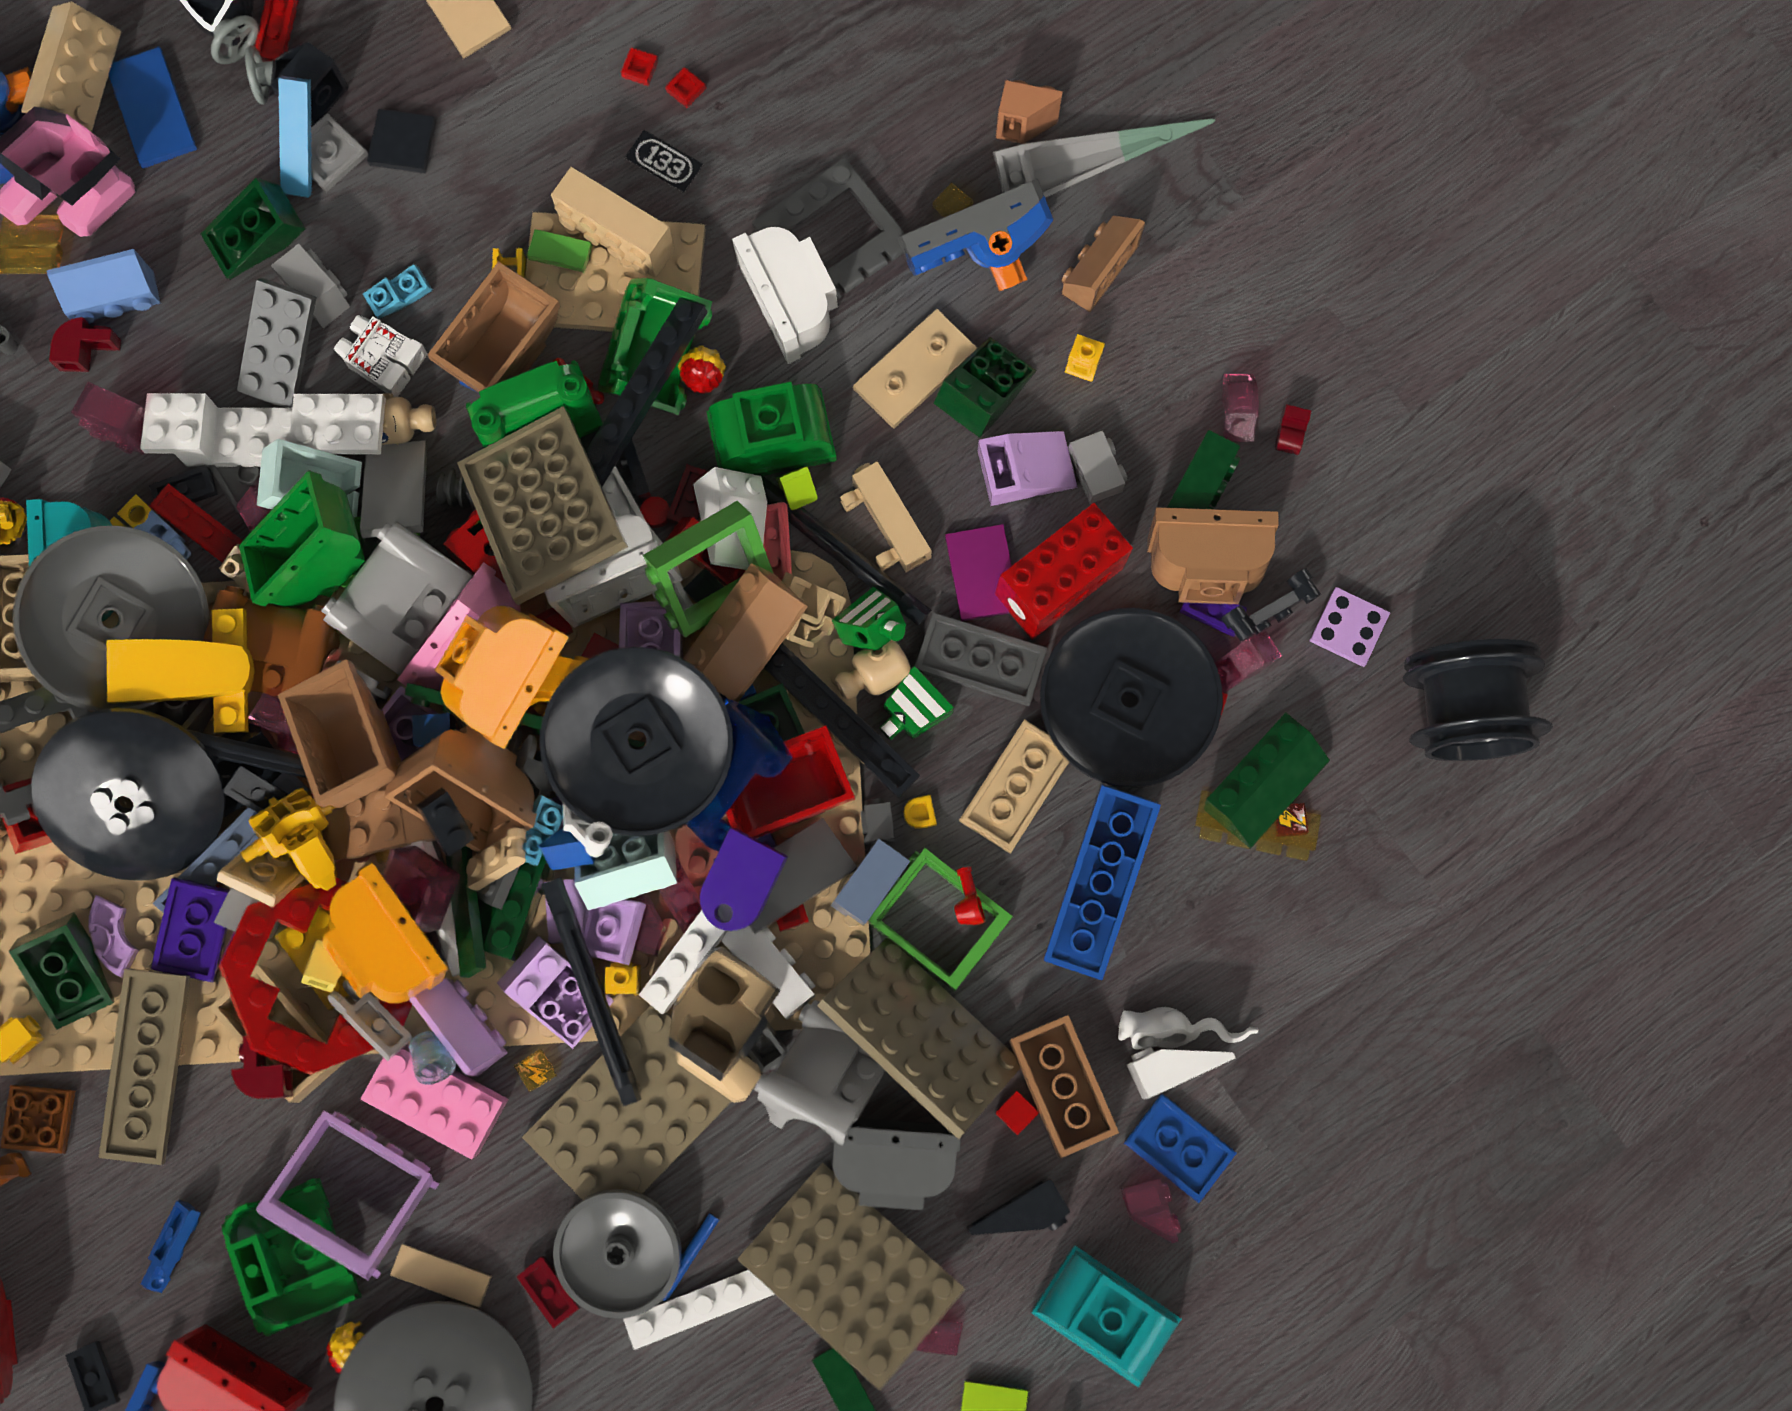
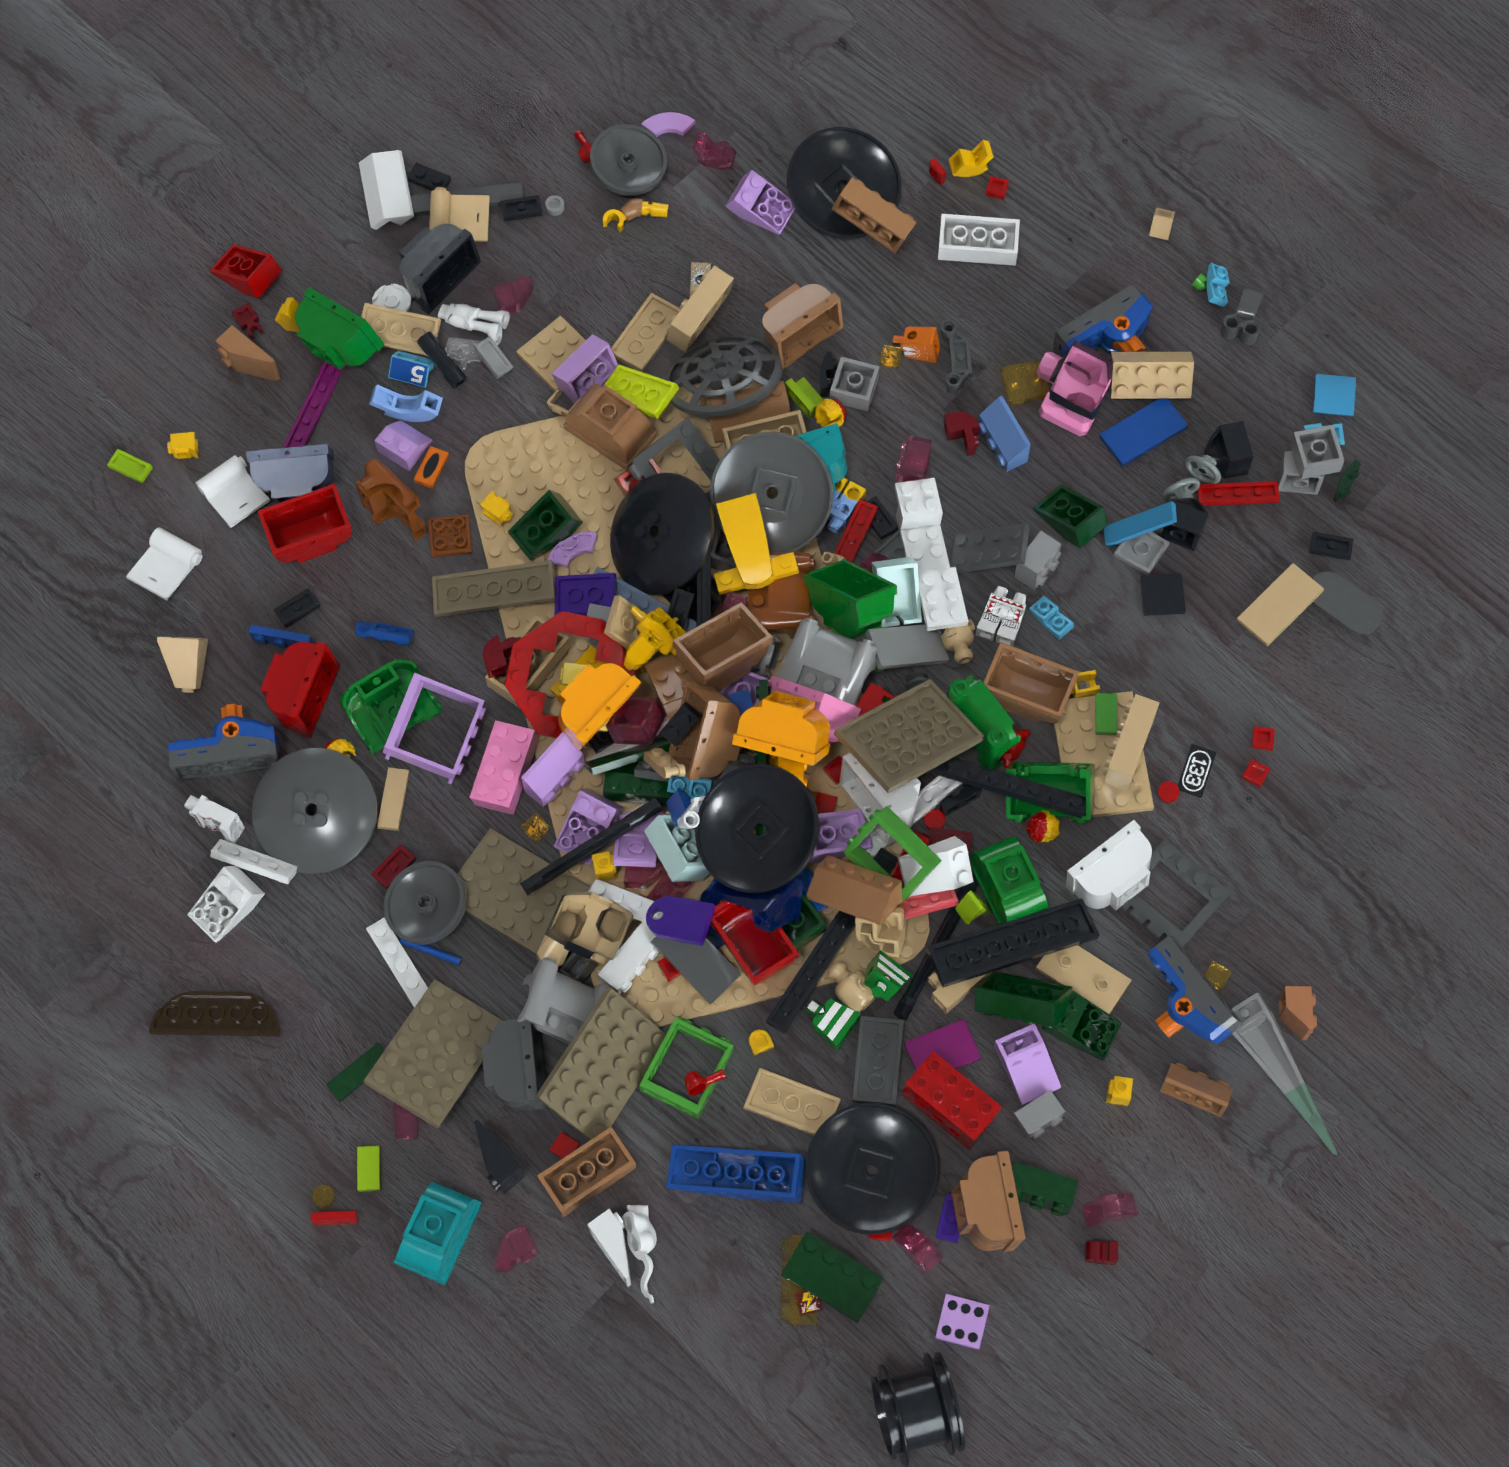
camera: 80 degrees right, 10 degrees down
light grey hinge [328,980,413,1061] -> none
clear light blue piece [409,1031,456,1085] -> none
sand blue piece [831,839,910,926] -> none
dark grey window [860,798,895,846] -> none
blue tile [1124,1093,1237,1203] -> none
black plate [1221,568,1321,642] -> none
none -> black plate [926,898,1100,988]
none -> dark green slope [975,971,1072,1028]
none -> red tile [1158,781,1179,803]

